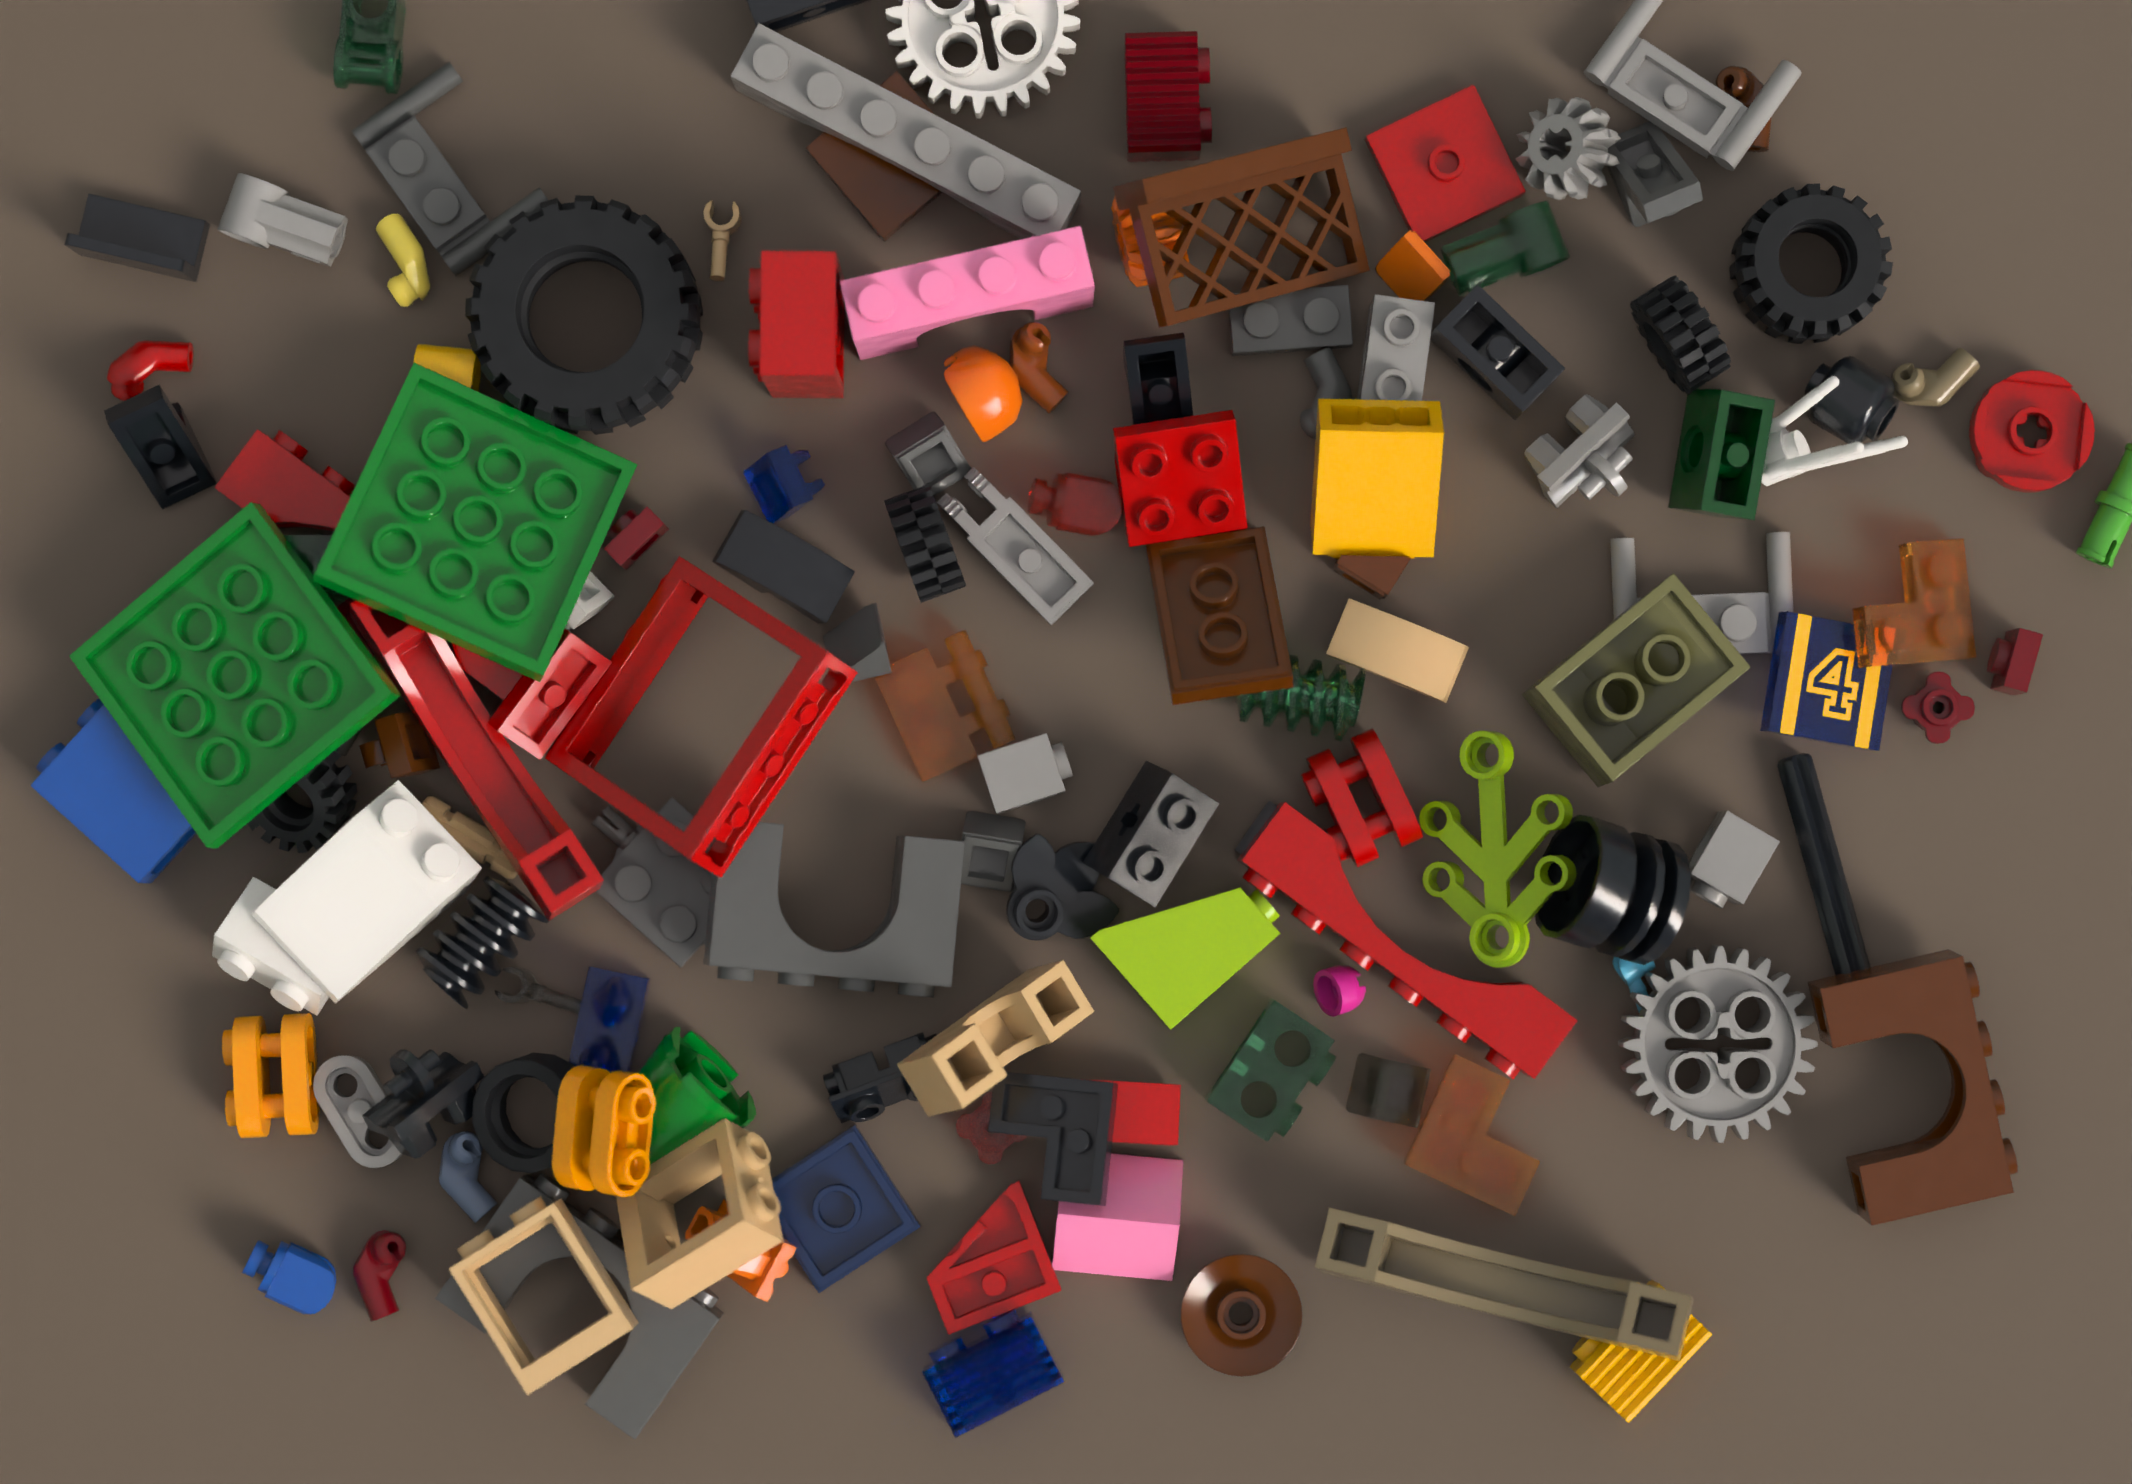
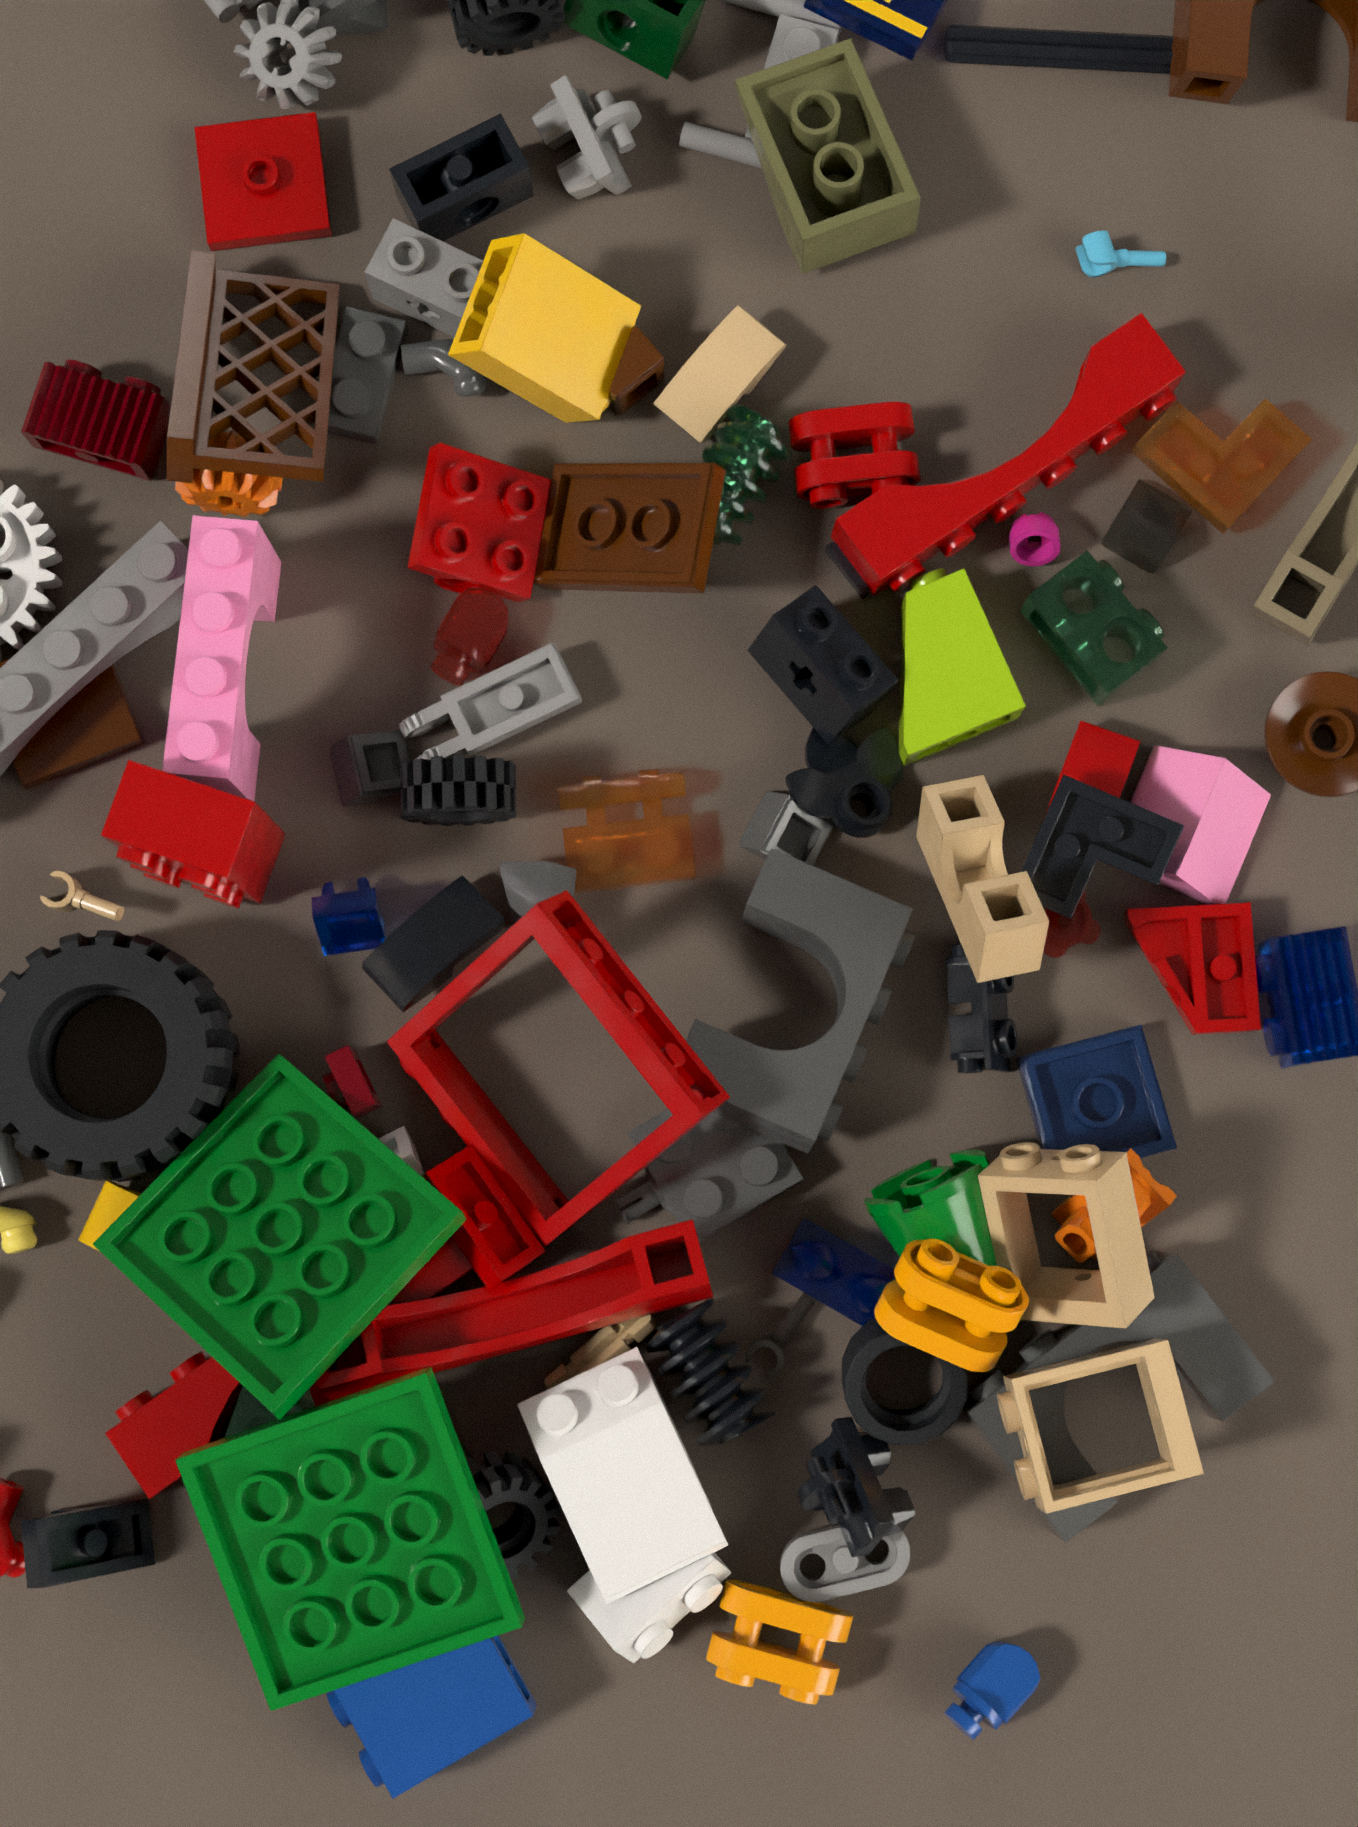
camera: 65 degrees left, 5 degrees down
dark red arm [353,1230,407,1321] -> none
reddish brown tile [359,712,440,779] -> none
sand blue arm [439,1131,497,1223] -> none
orange hair [944,345,1023,442] -> none
light grey brick [977,733,1073,814] -> none
dark orange arm [1009,322,1069,414] -> none
black slope [1123,332,1193,425] -> none
orange slope [1375,230,1451,301] -> none
lime plant [1419,731,1576,968] -> none
clear green piece [1440,201,1570,296] -> none
black wheel [1535,814,1691,965] -> none
light grey gear [1618,945,1818,1143] -> none
light grey brick [1689,811,1780,909] -> none

